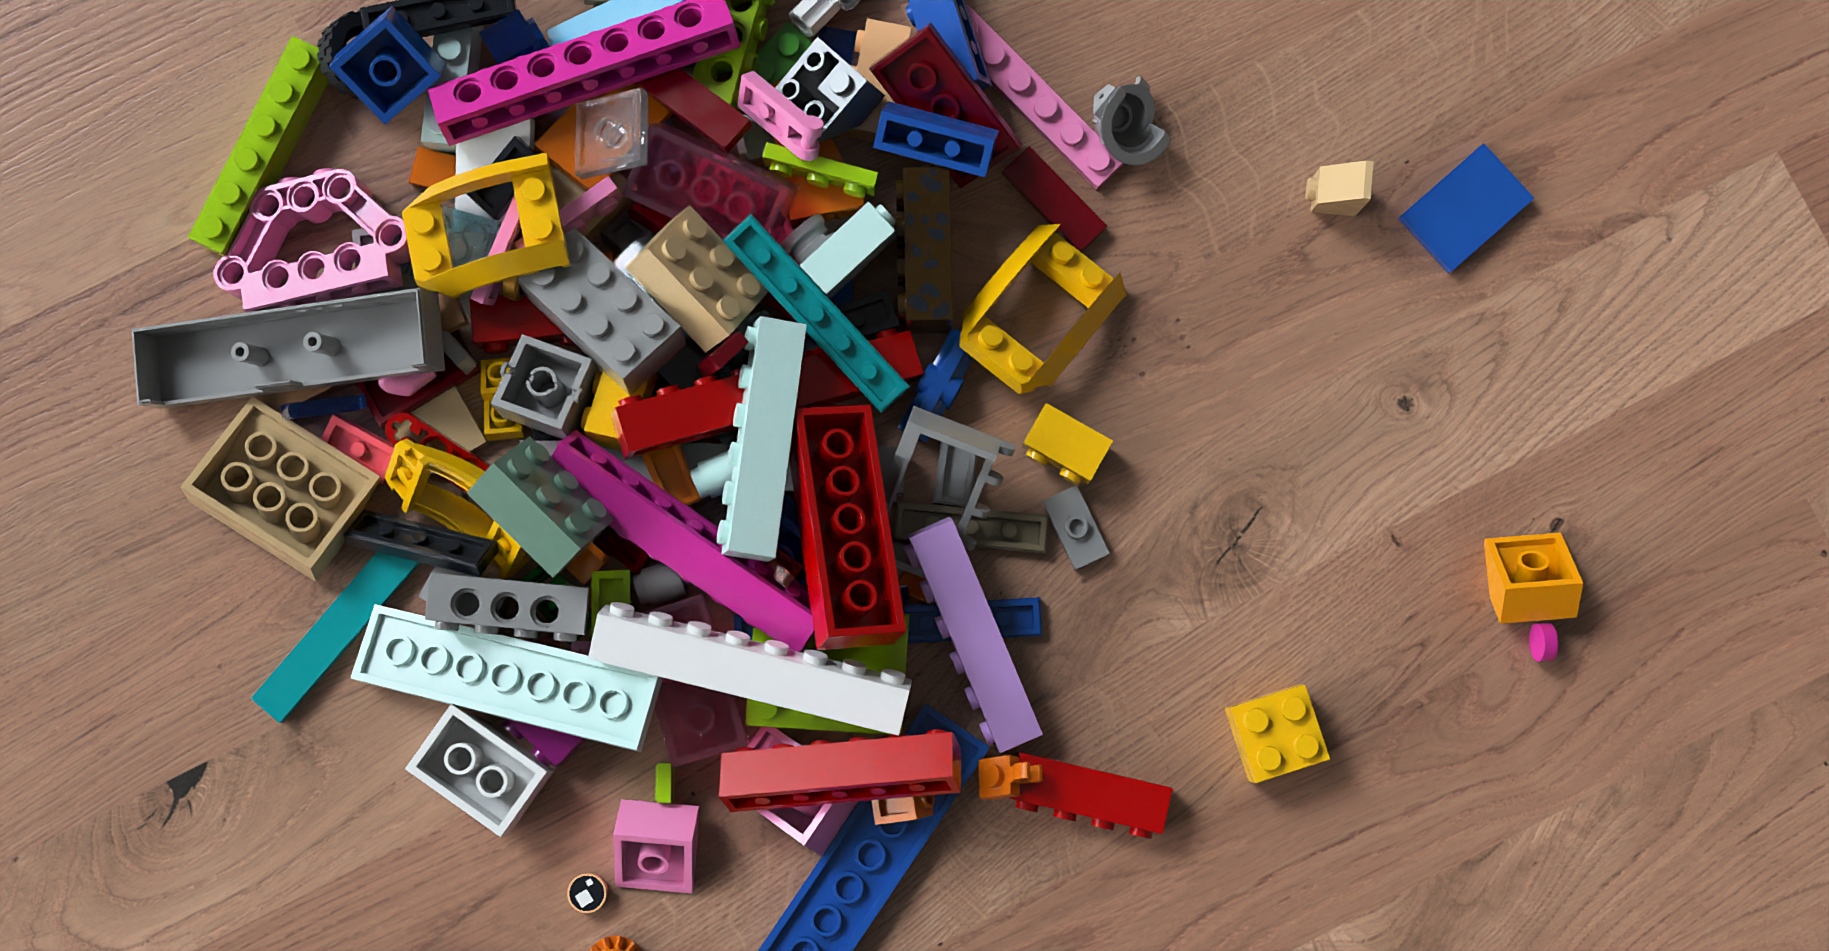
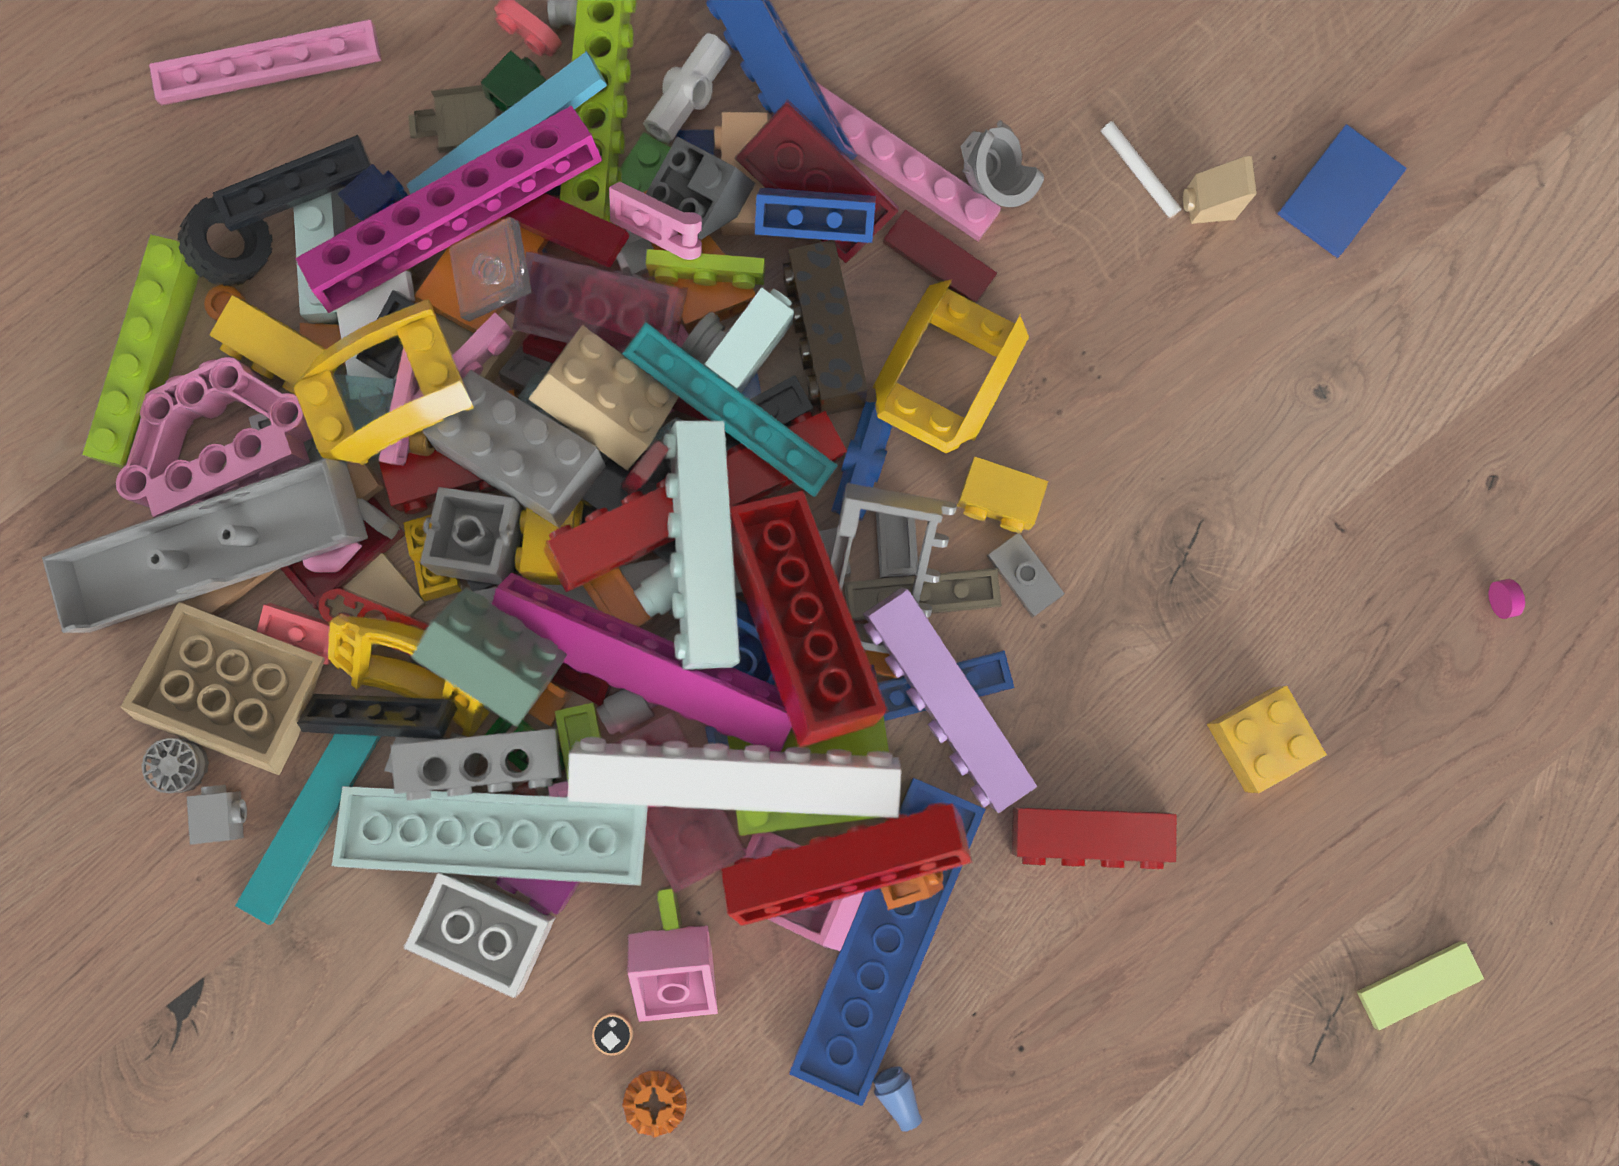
camera: 15 degrees left, 0 degrees up
clear blue tile [280,394,367,420] -> none
blue brick [329,6,446,124] -> none
clear red tile [764,548,804,588] -> none
orange plate [978,755,1042,800] -> none
light orange slope [1484,532,1583,624] -> none
none -> light grey wheel [142,738,209,793]
none -> light grey brick [187,785,247,845]
none -> orange tile [204,284,246,321]
none -> yellow brick [209,295,338,395]
none -> white bar [1101,121,1181,218]

